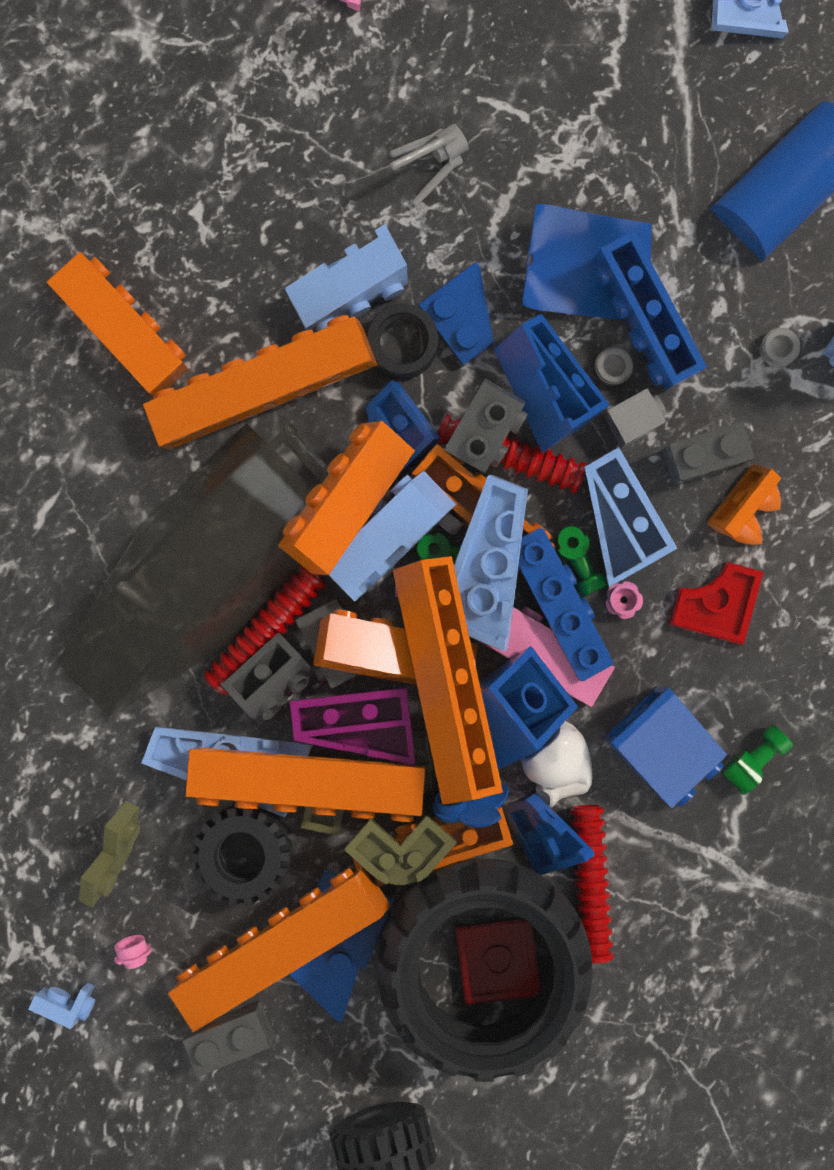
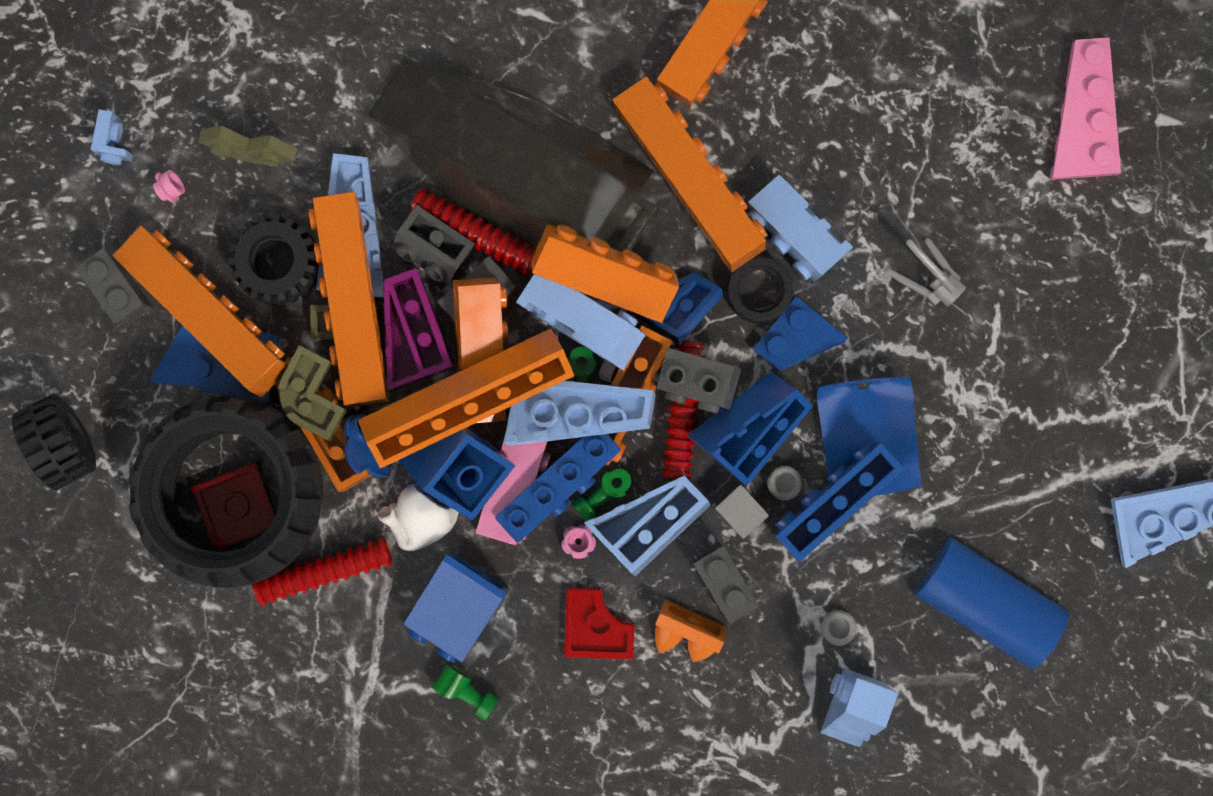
camera: 70 degrees right, 0 degrees up
blue wing [502,793,595,875] -> none

